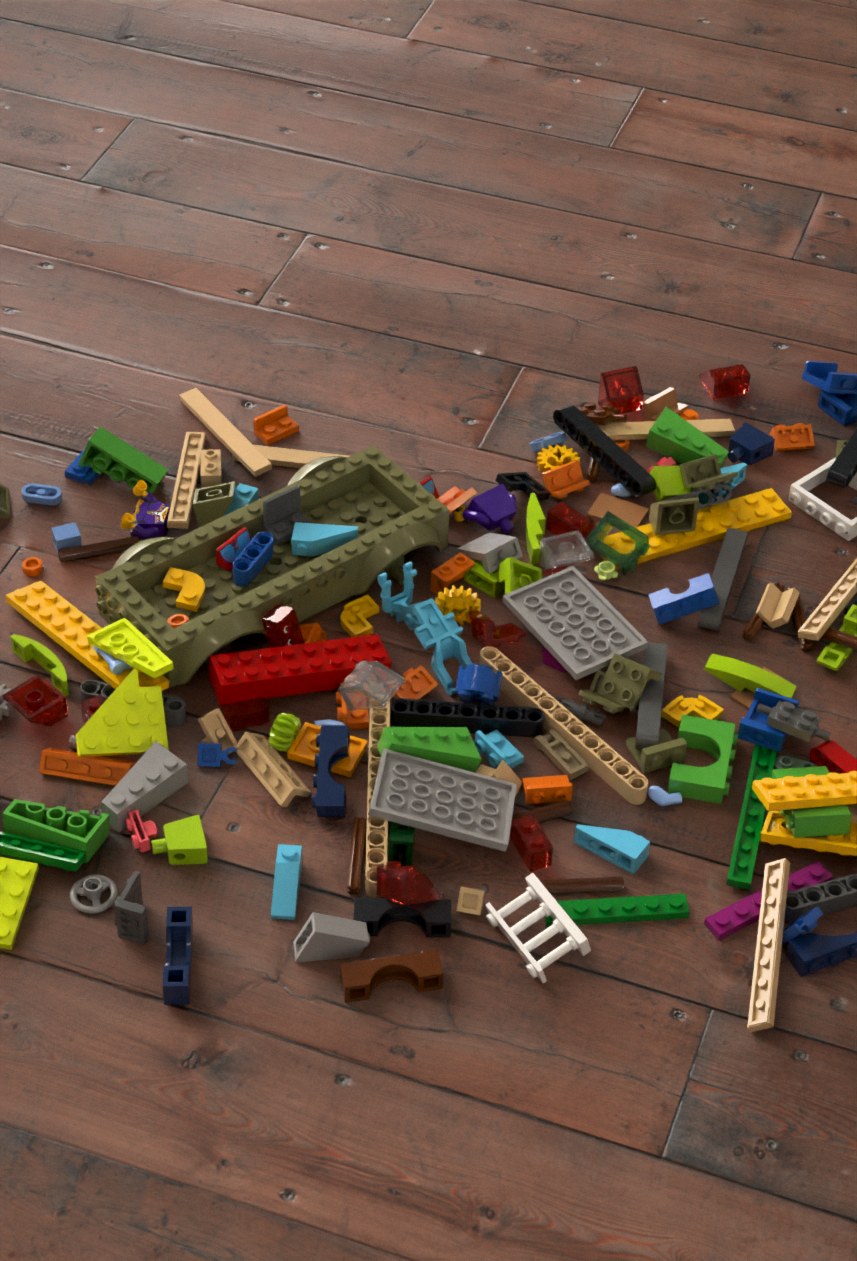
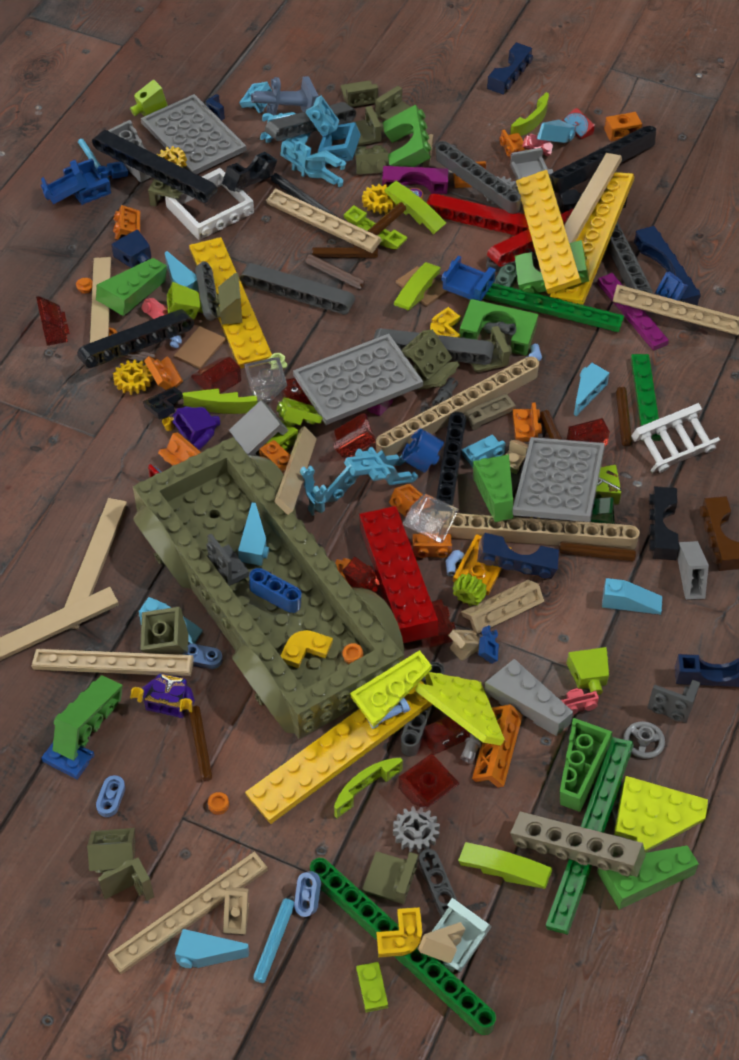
camera: 85 degrees left, 10 degrees up
medium blue panel [51,523,82,554] -> none
tan brick [201,449,222,488] -> none
slope [216,527,252,571] -> none
orange bracket [253,405,299,446] -> none
yellow plate [340,594,379,637] -> none
clear red slope [376,861,444,905] -> none
yellow gear [435,585,481,626] -> none
tan plate [456,886,485,915] -> none
medium blue plate [530,432,567,454] -> none
reddish brown plate [578,403,627,425] -> none
clear green panel [584,511,650,576] -> none
medium nougat panel [642,388,688,421] -> none
blue arch [648,573,719,625] -> none
olive bracket [679,454,738,491] -> none
clear red slope [698,364,751,400] -> none
tan panel [756,582,800,629] -> none
dark grey plate [756,700,831,742] -> none
none -> tan tile [274,426,317,515]
none -> dark grey pin [484,322,516,335]
none -> lime torso [595,465,621,505]

